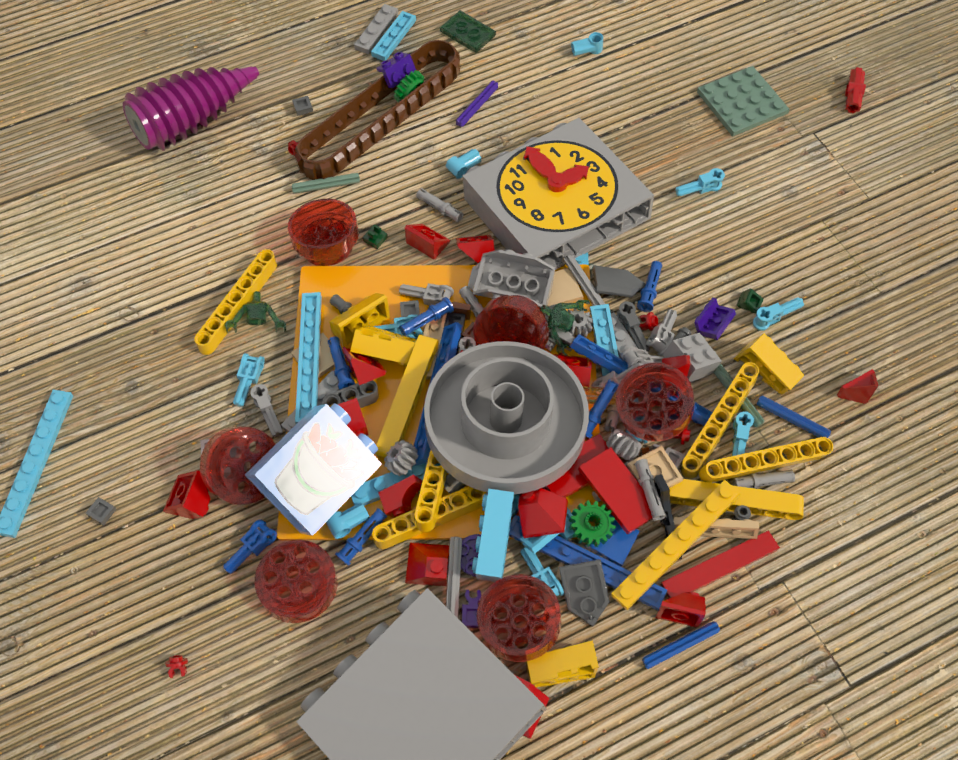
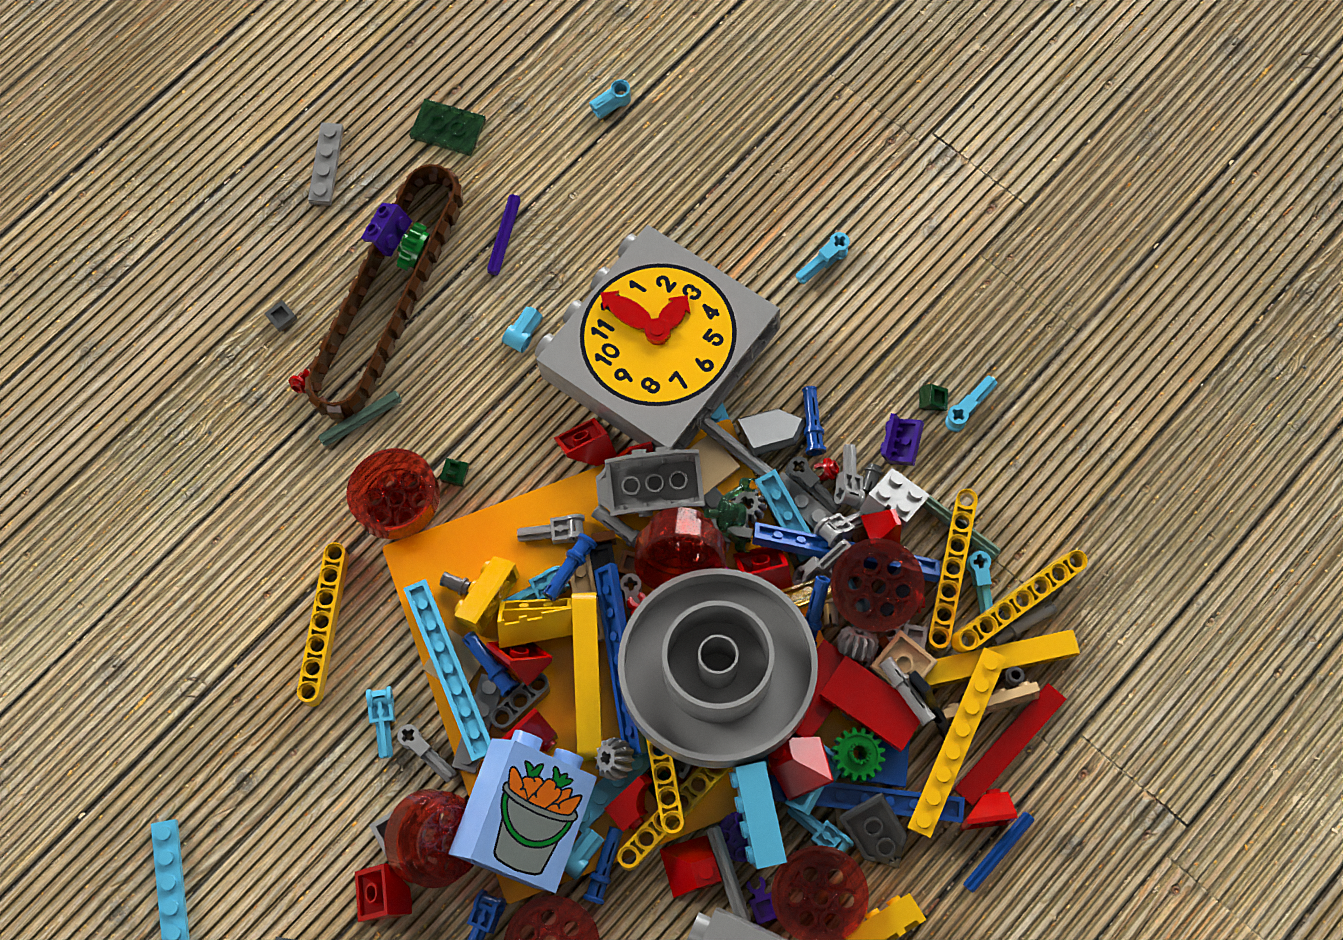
camera: 20 degrees left, 10 degrees up
magenta cone [123,66,259,151] -> none
clear green piece [225,291,286,333] -> none
medium azure plate [371,11,416,61] -> none
dark grey plate [400,300,420,317] -> none
red slope [405,224,451,260] -> none
light grey pin [416,188,464,223] -> none
sand green plate [697,66,790,137] -> none
yellow wedge [733,333,804,395] -> none
blue axle [757,395,831,438] -> none
red slope [837,369,878,404] -> none
red piece [845,67,866,114] -> none

